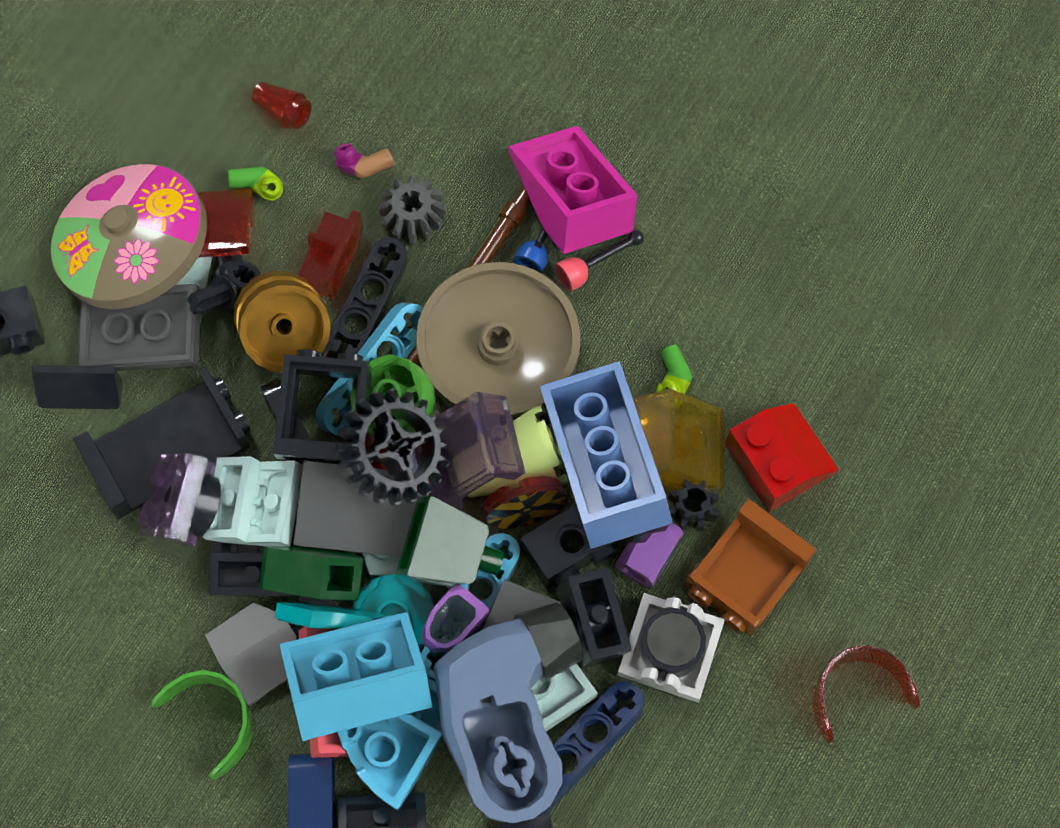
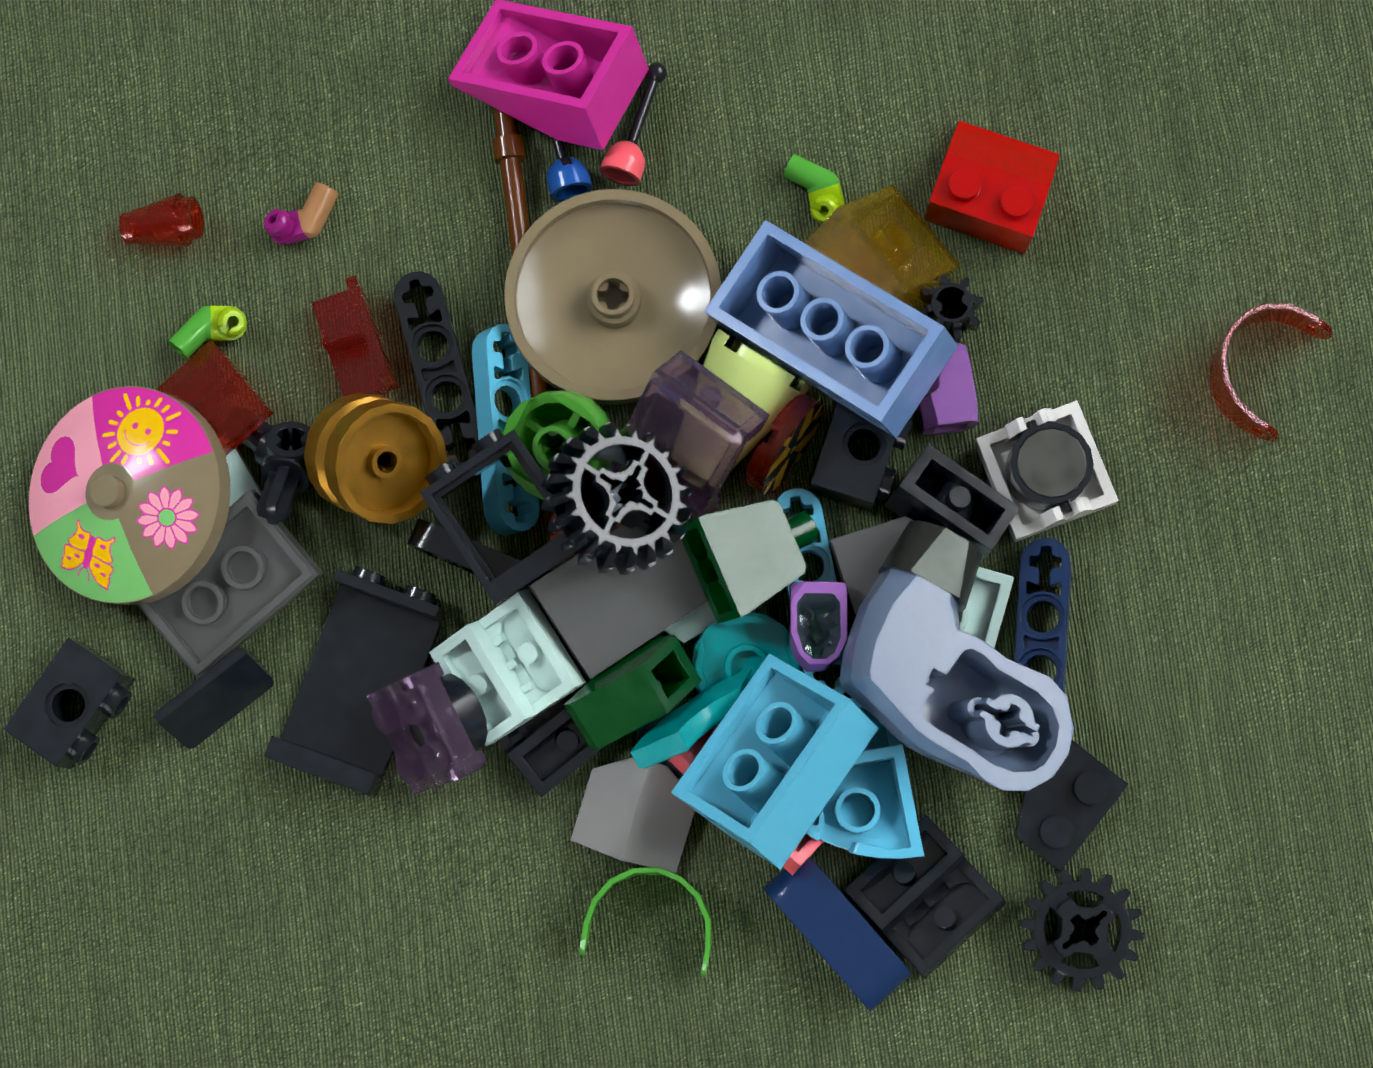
camera: 30 degrees left, 10 degrees up
dark grey gear [378,174,446,245] -> none
dark orange panel [685,499,817,637] -> none

